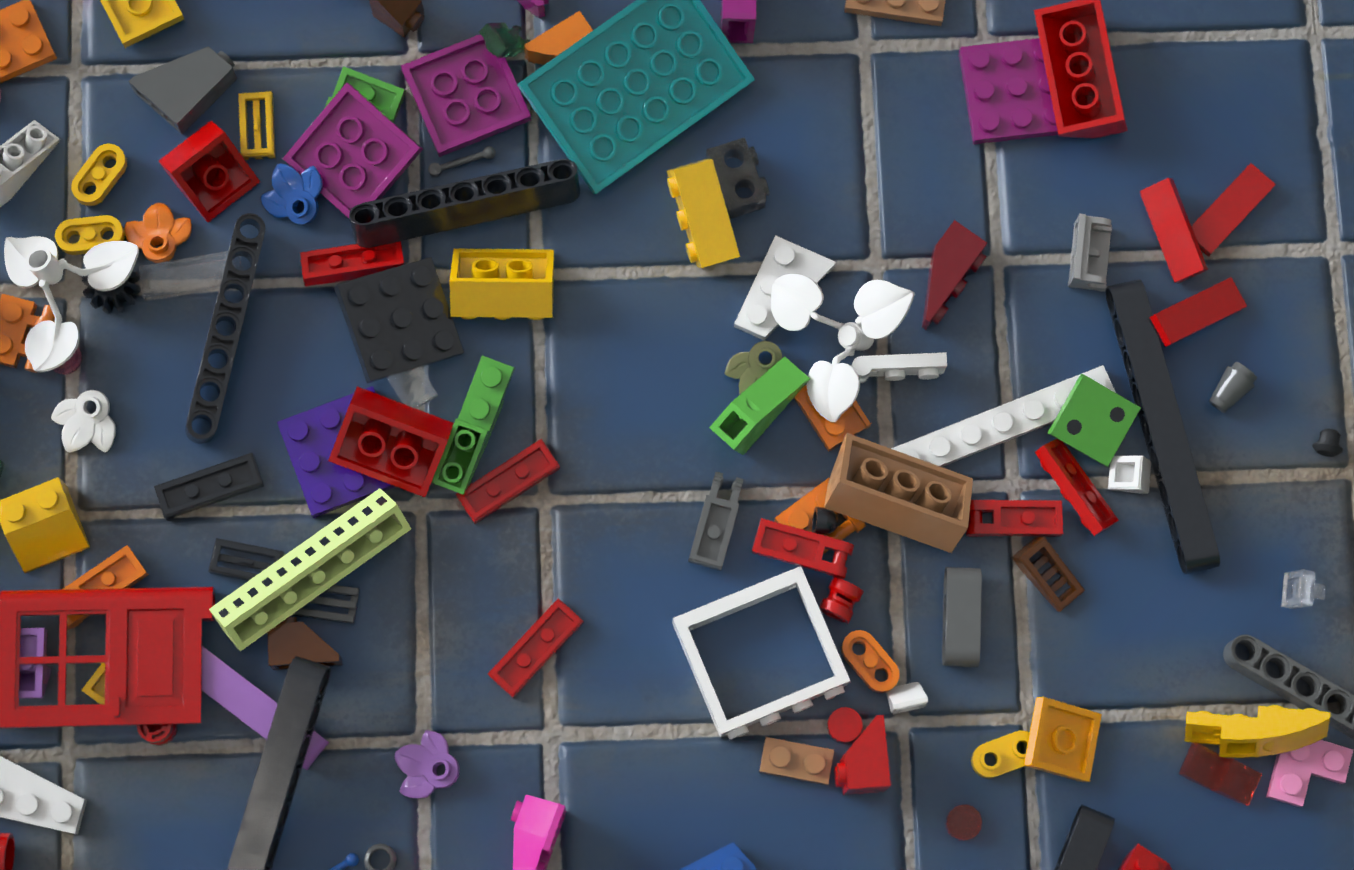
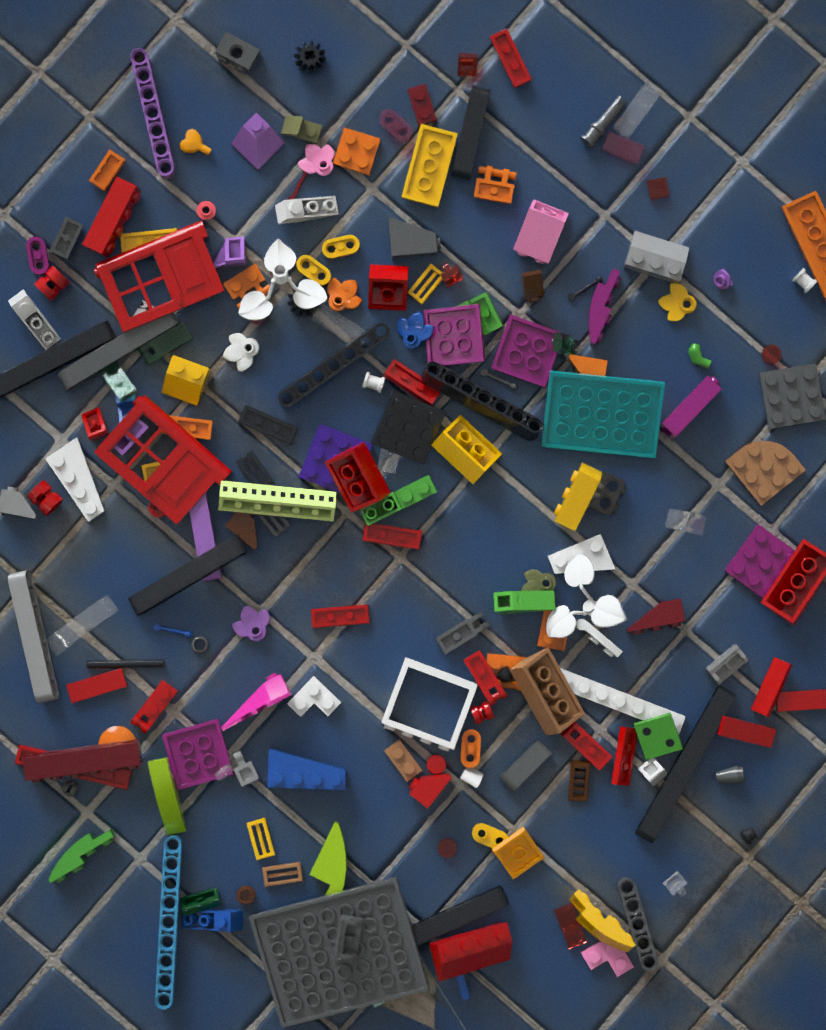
camera: 45 degrees right, 10 degrees up
none -> white plate [287,676,341,717]
none -> white bush [362,372,385,393]
none -> clear red tile [441,262,463,288]
none -> clear slope [665,509,707,536]

